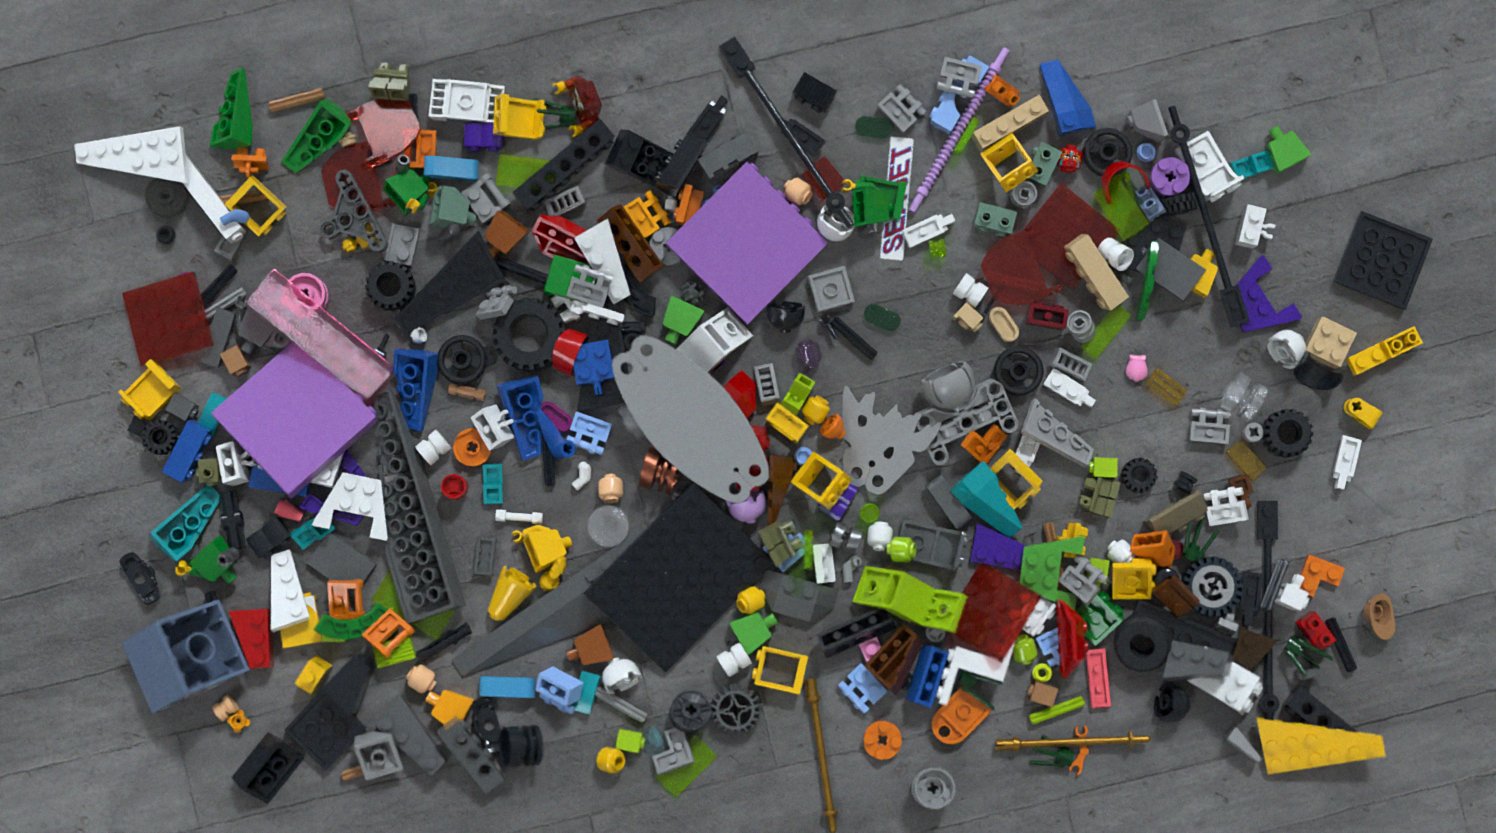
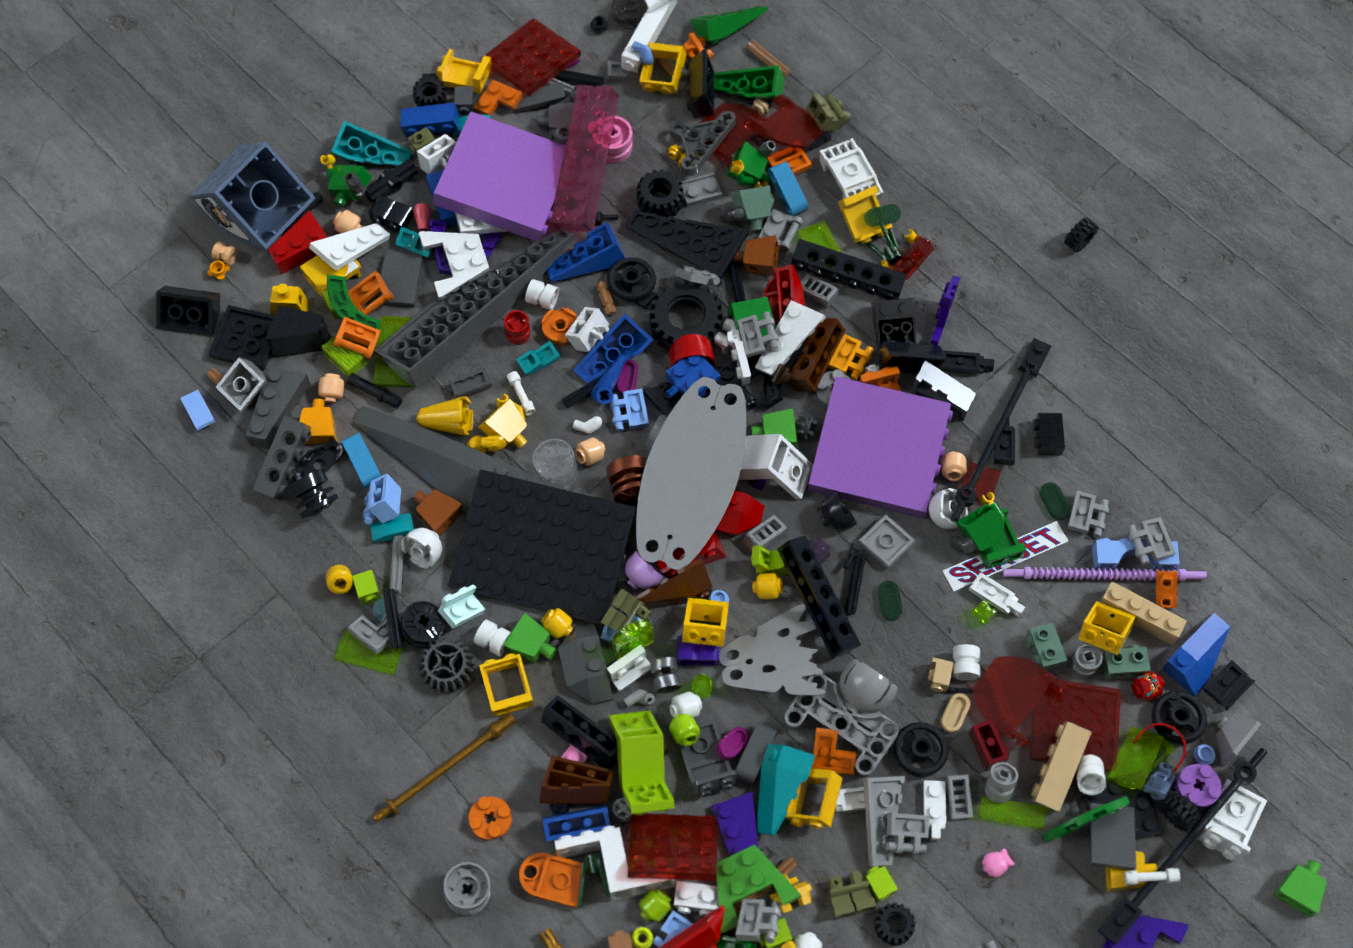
camera: 60 degrees right, 20 degrees down
black piece [119,552,160,605] -> none
medium nougat brick [220,345,251,377] -> none
white hinge [410,327,427,344] -> none
dark purple brick [464,123,504,152] -> none
yellow window [765,403,809,444] -> none
orange brick [820,414,846,440] -> none
light blue plate [837,663,888,714] -> none
clear neon green tile [953,117,980,156] -> none
clear yellow tile [1145,368,1188,406] -> none
teal slope [1229,150,1274,178] -> none
white brick [1235,204,1275,249] -> none
none -> light blue slope [180,390,215,431]
none -> light nougat head [333,210,362,234]
none -> black axle [383,588,403,649]
none -> light aqua bracket [438,585,485,629]
none -> orange plate [474,80,523,116]
none -> black slope [687,49,715,118]
none -> magenta tile [715,727,750,761]
none -> dark brown plate [771,363,792,386]
none -> black brick [777,535,861,659]
none -> clear green tile [864,204,901,227]
none -> light grey plate [885,813,929,855]
none -> dark purple wing [930,275,961,346]
none -> white bar [1124,868,1180,885]
none -> black plate [1203,660,1255,711]

